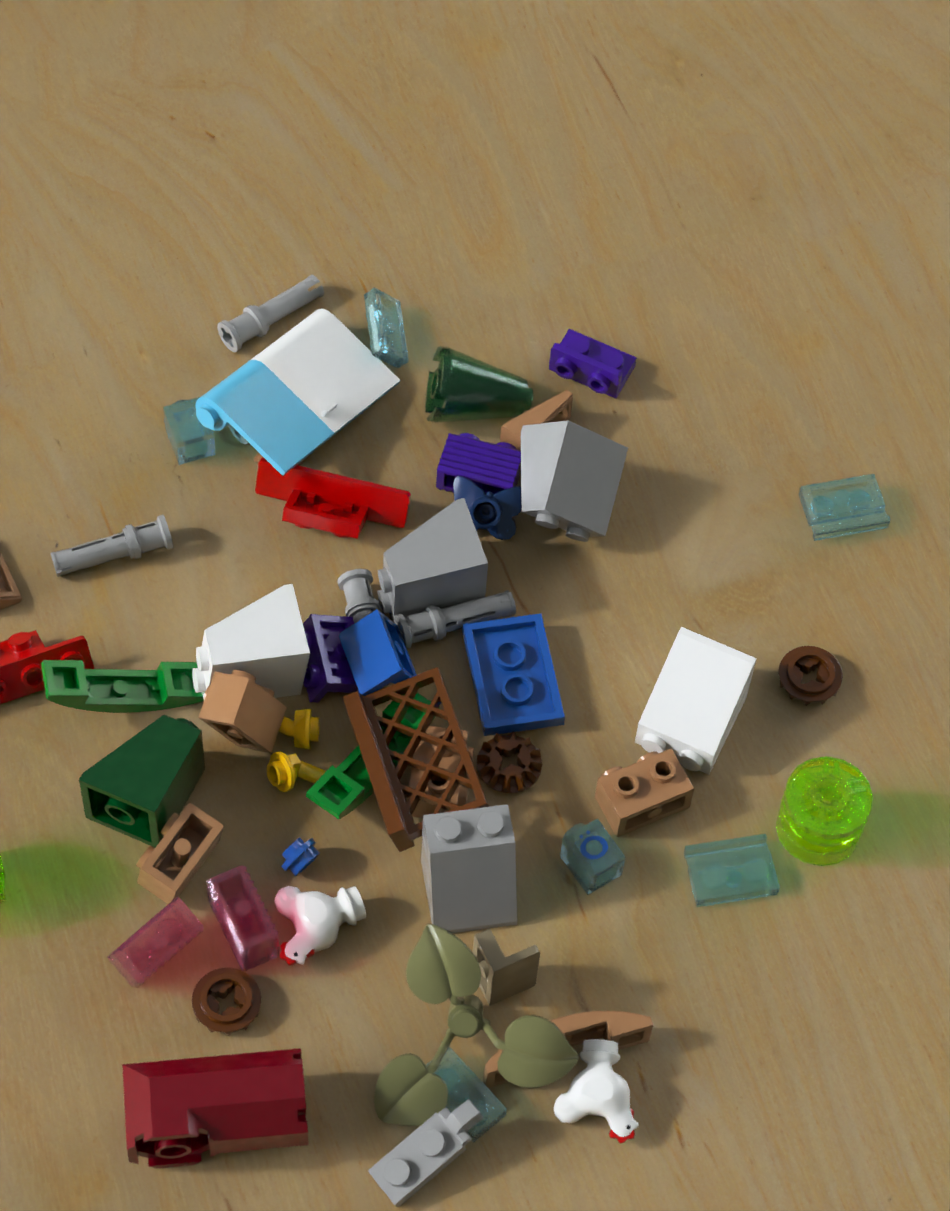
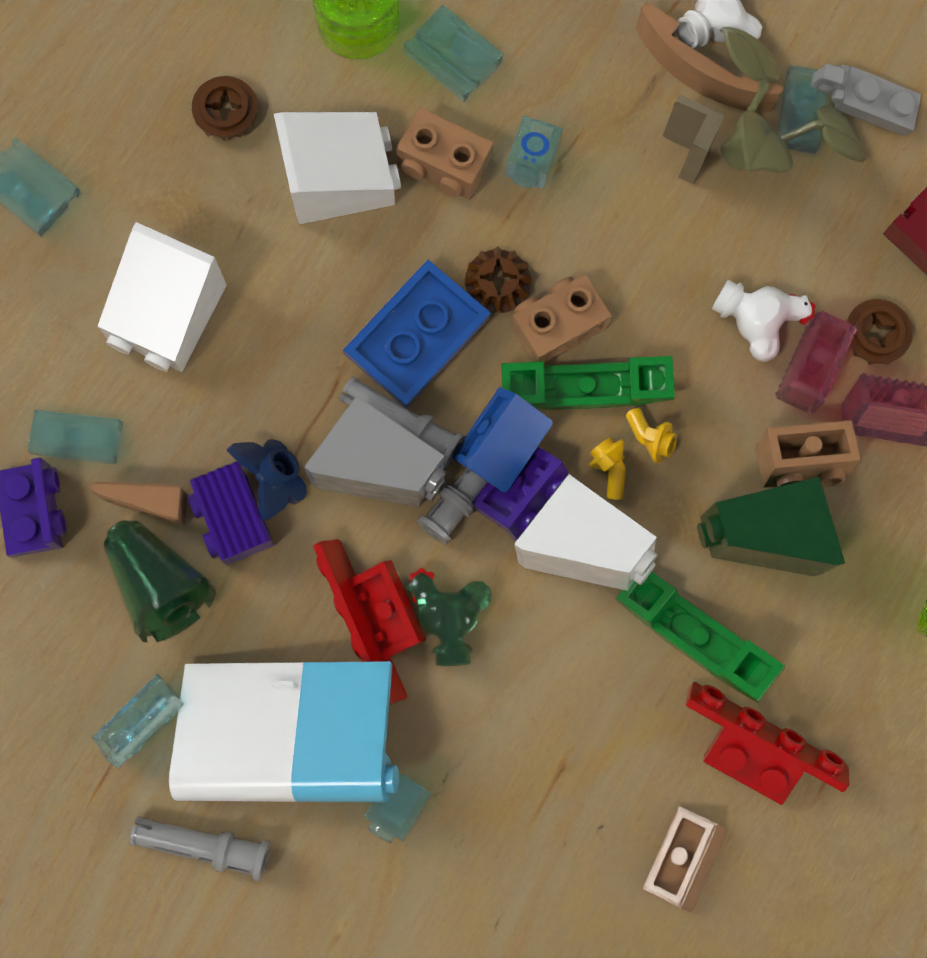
camera: 130 degrees left, 20 degrees up
light grey pin [50,514,173,577] -> none
medium nougat brick [198,670,287,753] -> none
blue plate [281,838,320,876] -> none
reddish brown fence [343,667,489,852] -> none
light grey slope [421,804,517,933] -> none
light grey slope [521,420,628,542] -> none
none -> clear light blue plate [27,410,123,464]
none -> white slope [98,222,227,372]
none -> clear green animal [406,568,492,667]

